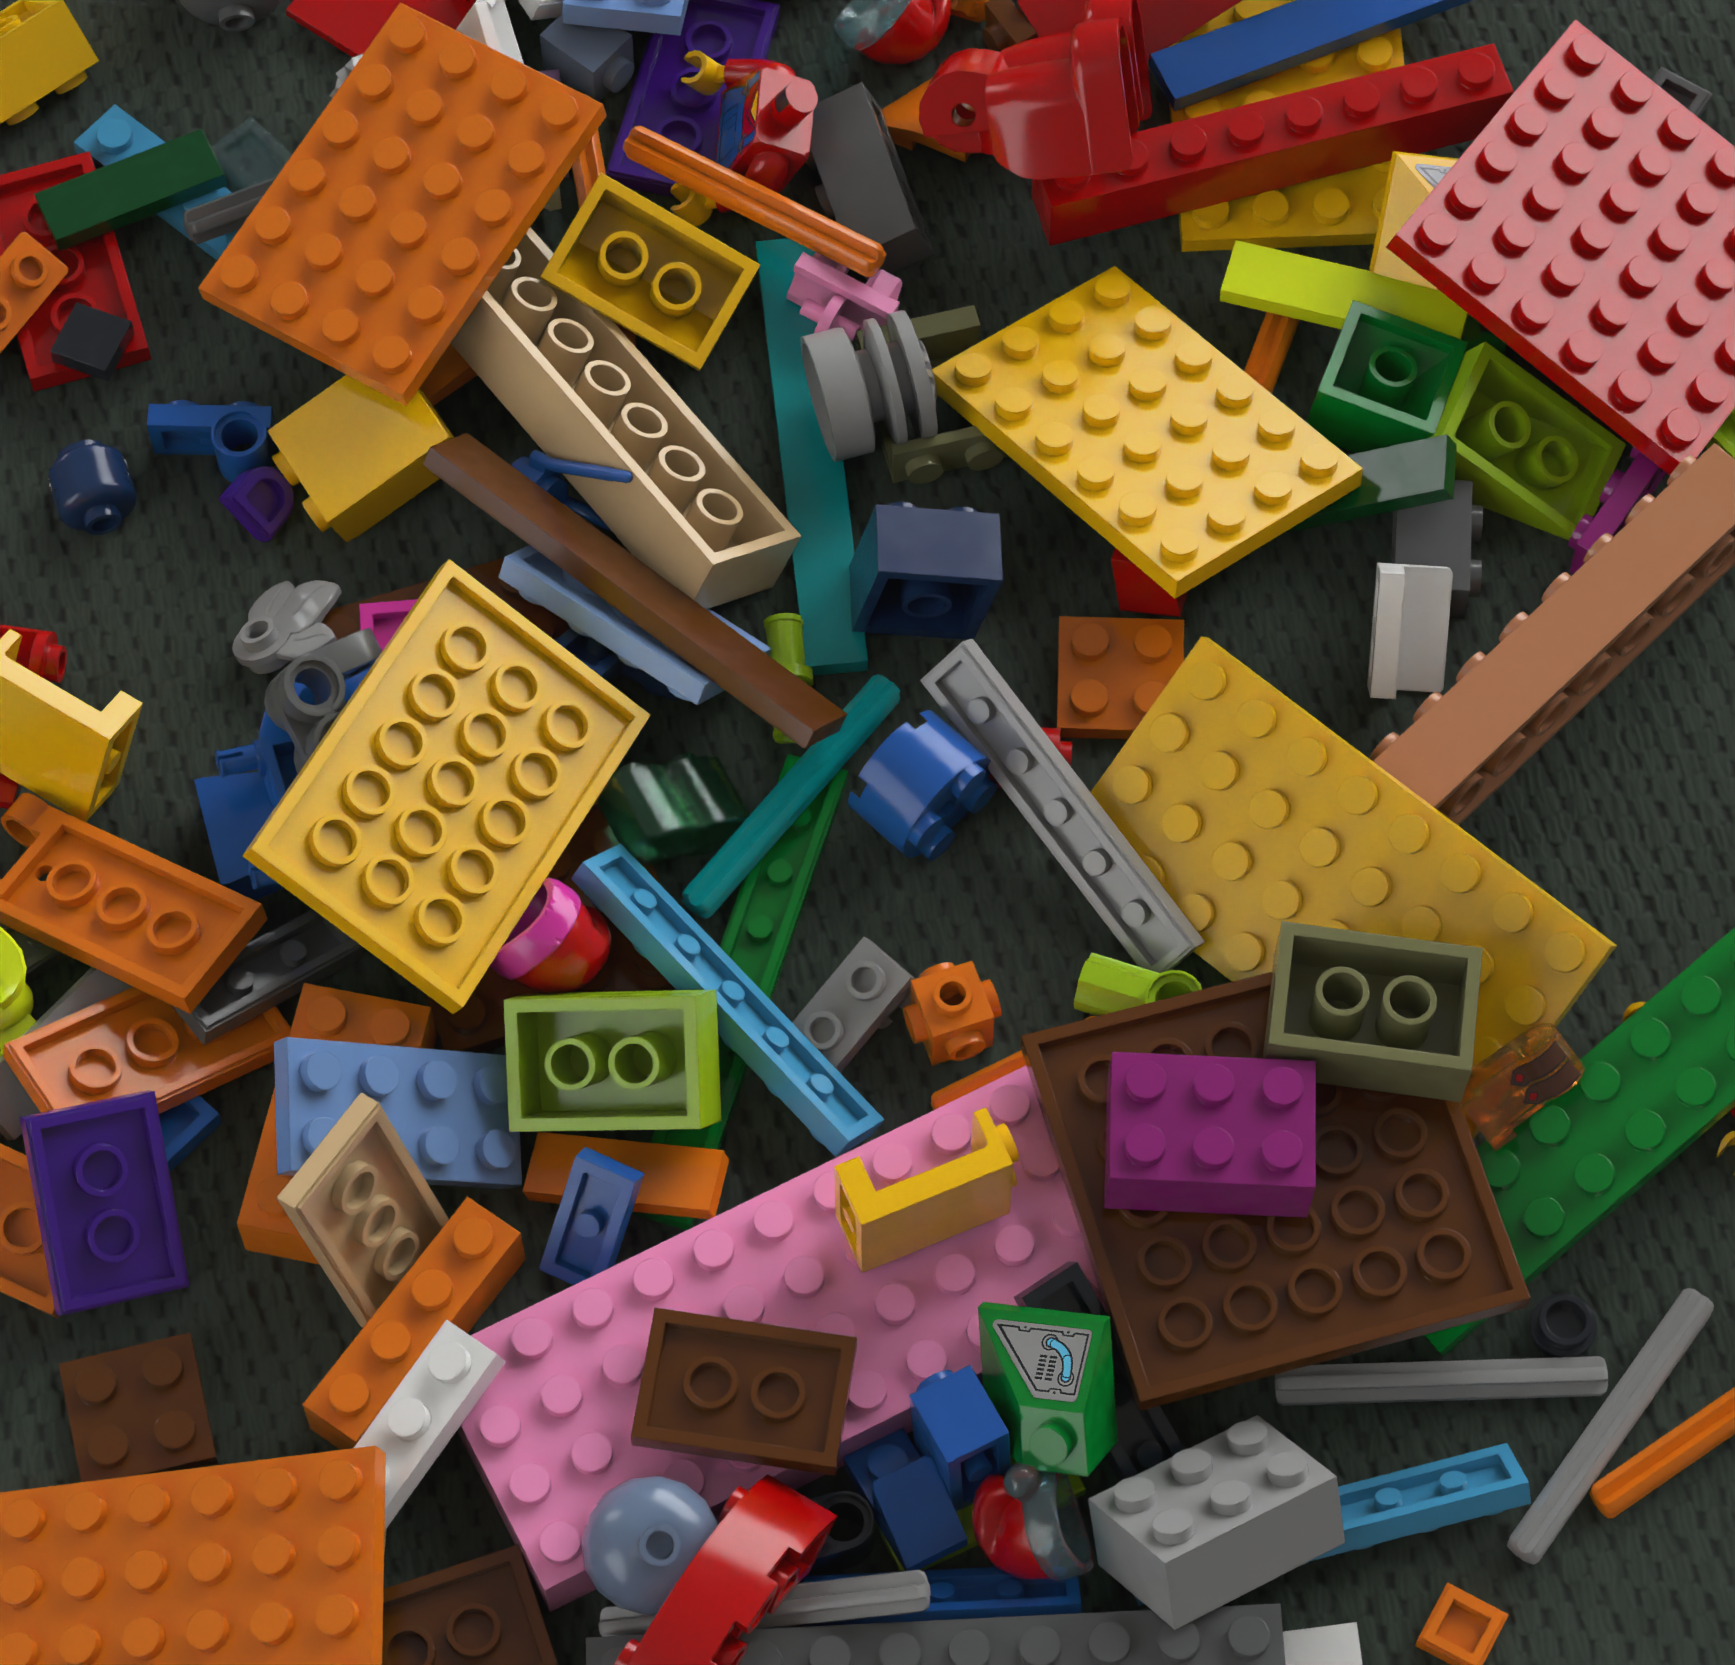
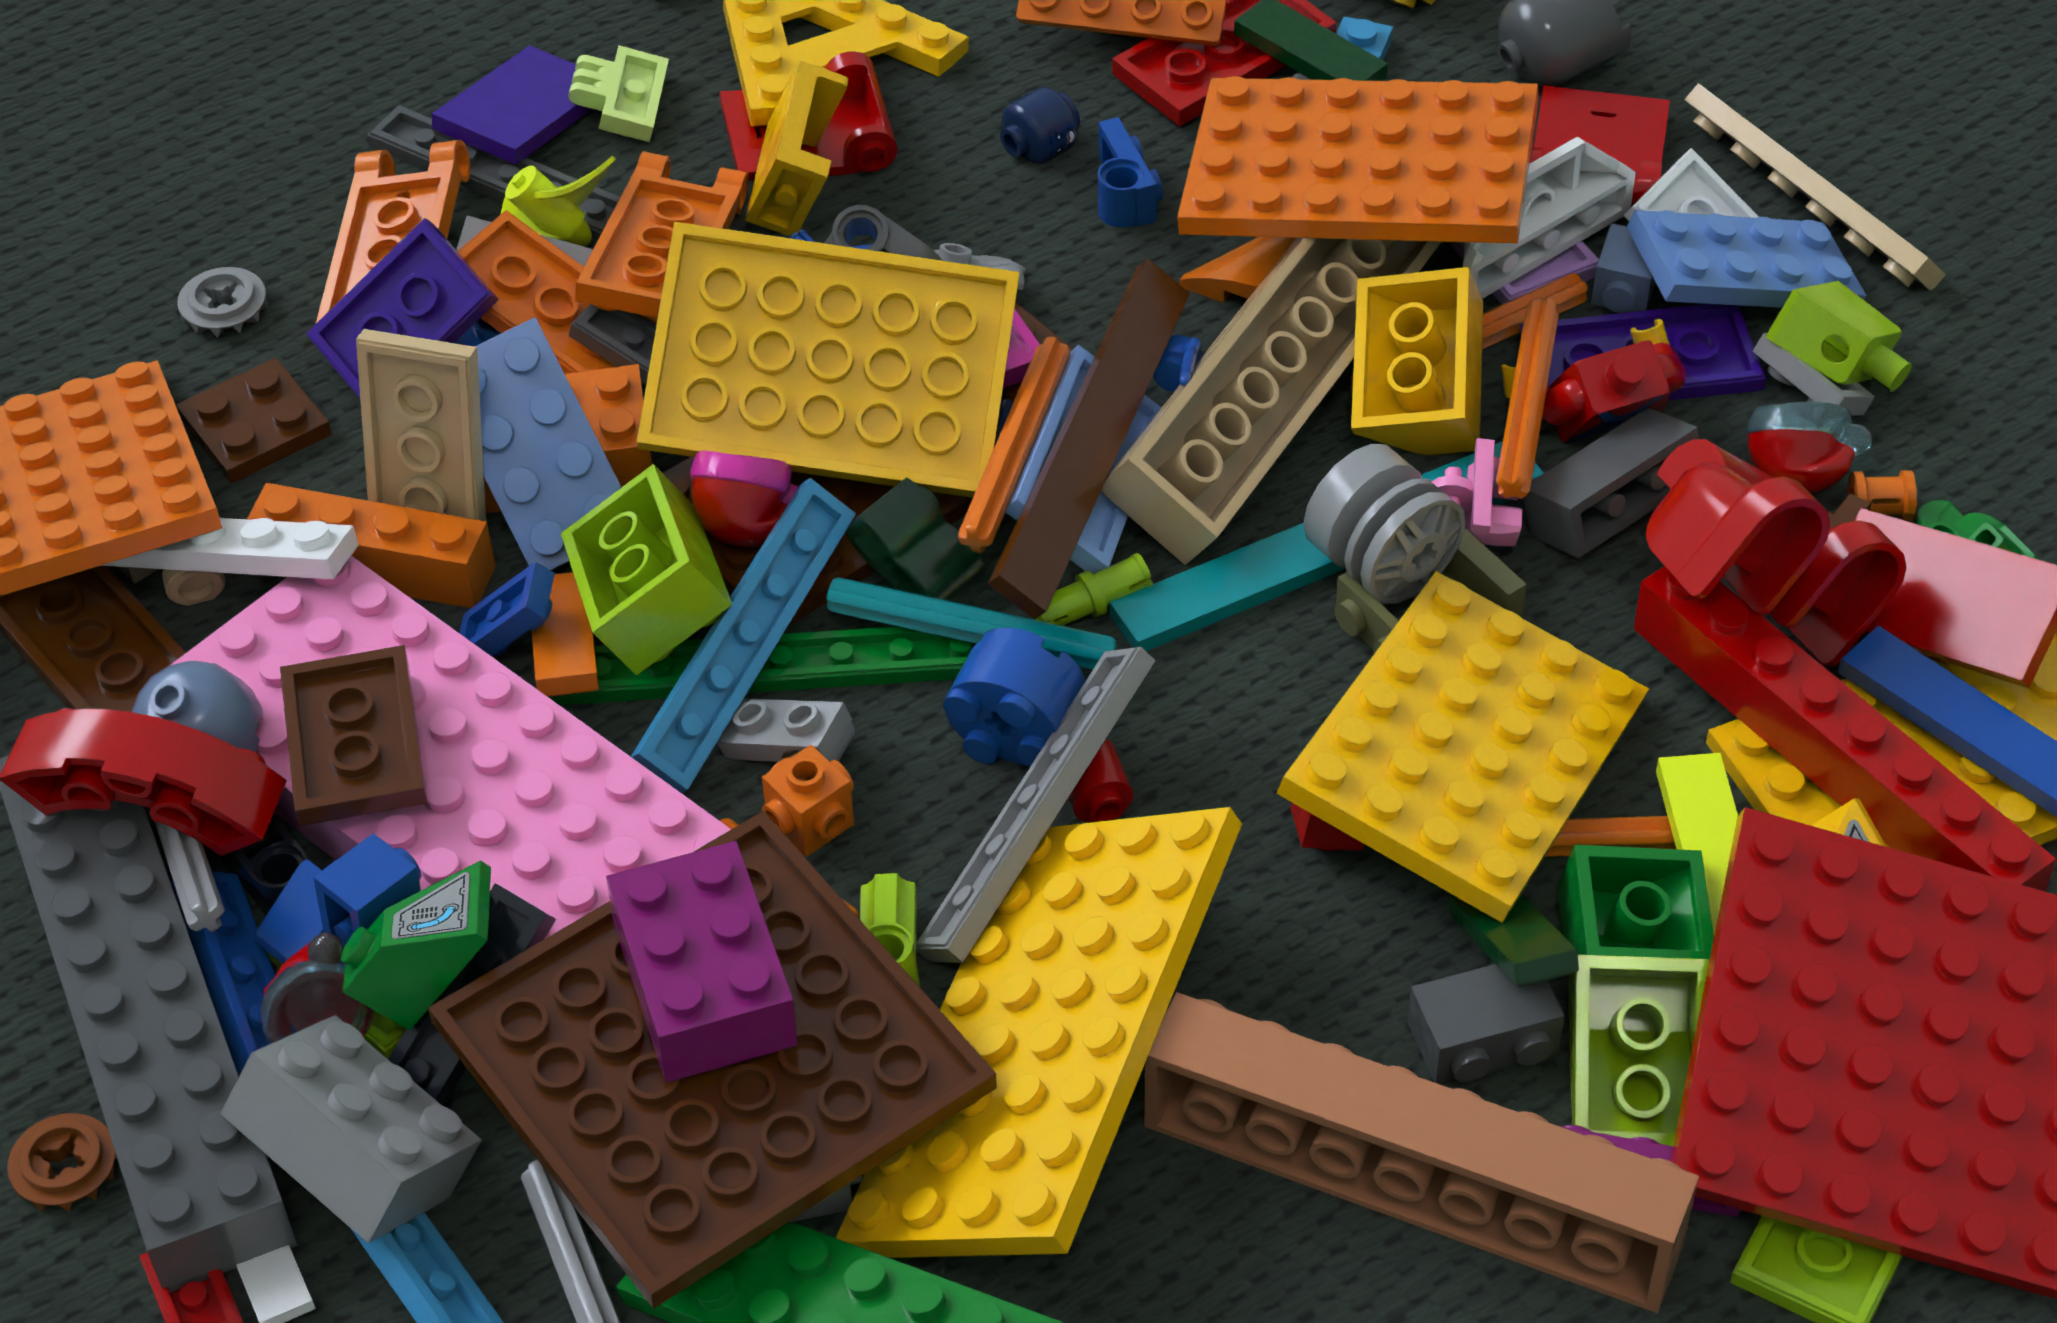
camera: 70 degrees right, 15 degrees down
black tile [50,302,135,381] -> none
dark purple tile [218,466,294,542] -> none
yellow brick [267,375,454,542] -> none
yellow panel [834,1107,1019,1273] -> none
brick [849,502,1003,639] -> none
orange plate [1057,616,1184,739] -> none
olive brick [1263,921,1483,1102] -> none
white panel [1367,562,1453,699] -> none
clear orange leg [1459,1023,1585,1151] -> none
none -> orange axle [958,336,1070,553]

